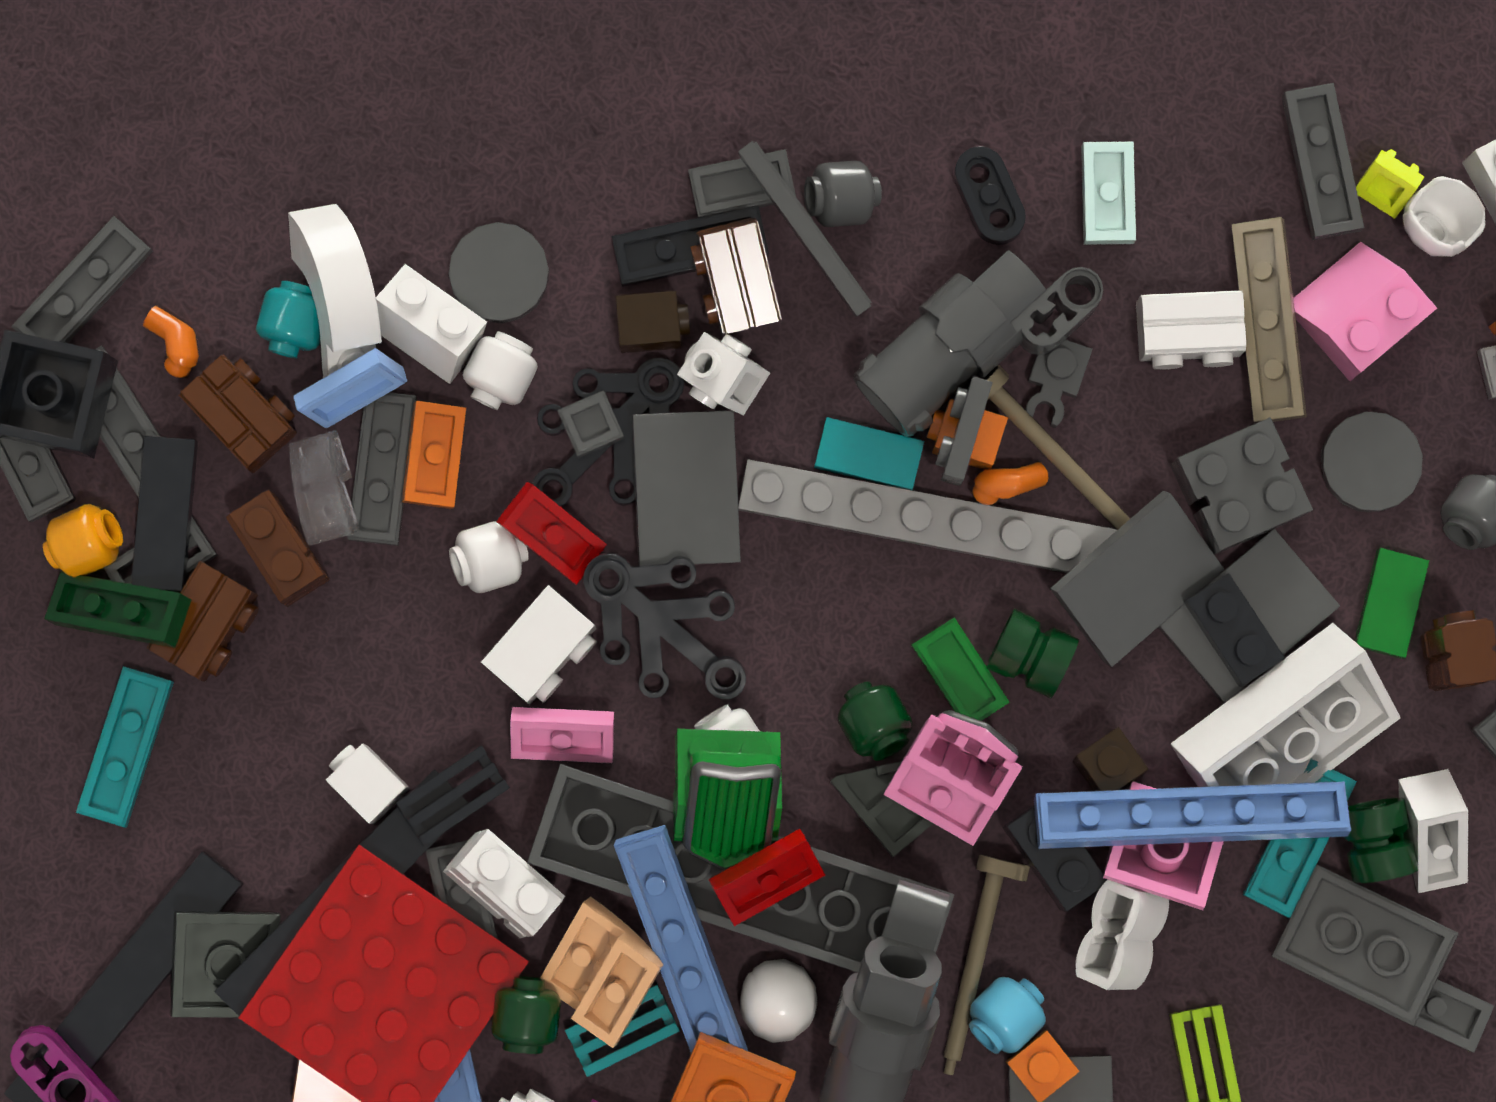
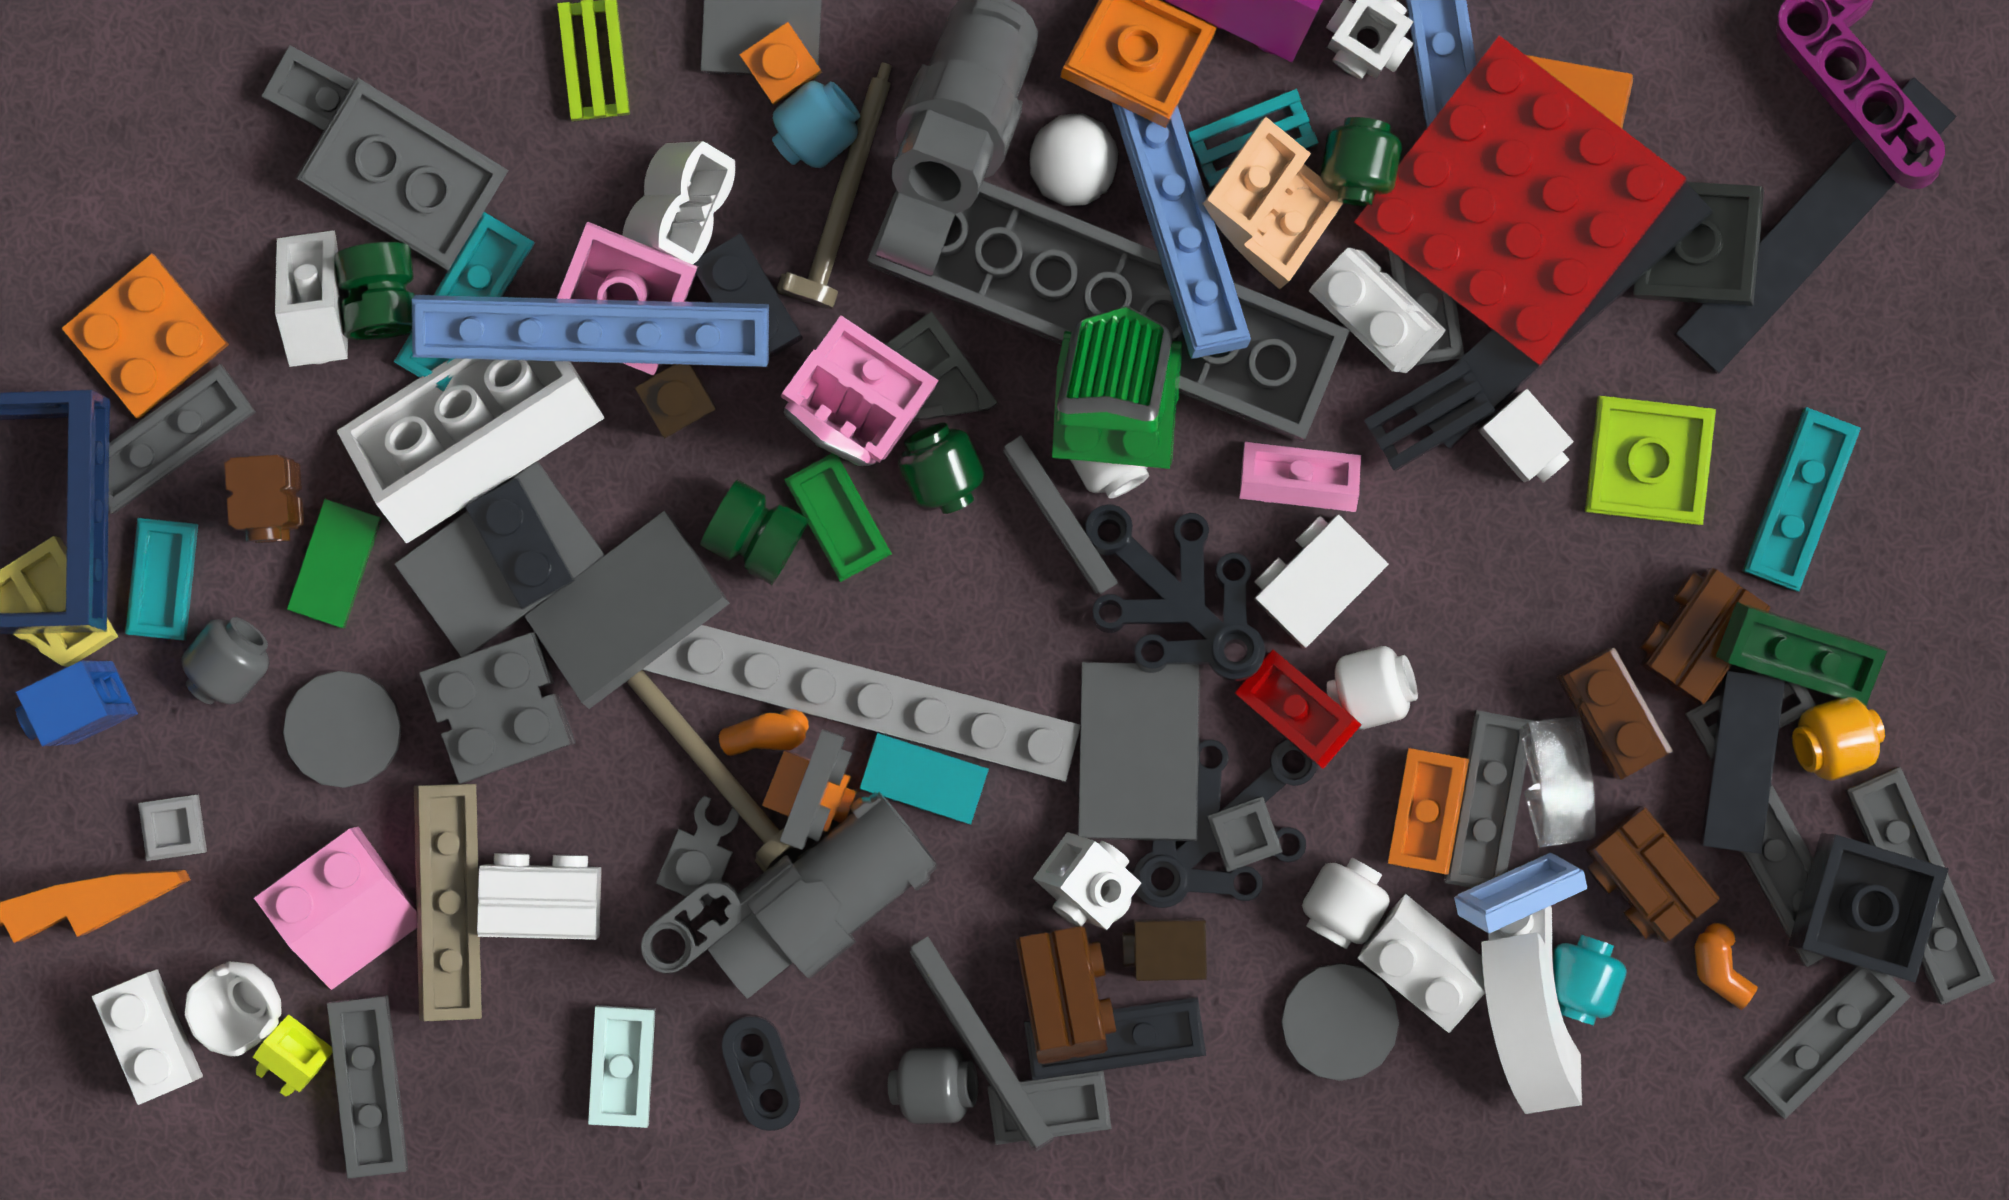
camera: 175 degrees left, 5 degrees up
red plate [708,829,825,926] -> none
none -> dark grey tile [1003,436,1118,595]
none -> lime tile [1585,396,1716,526]

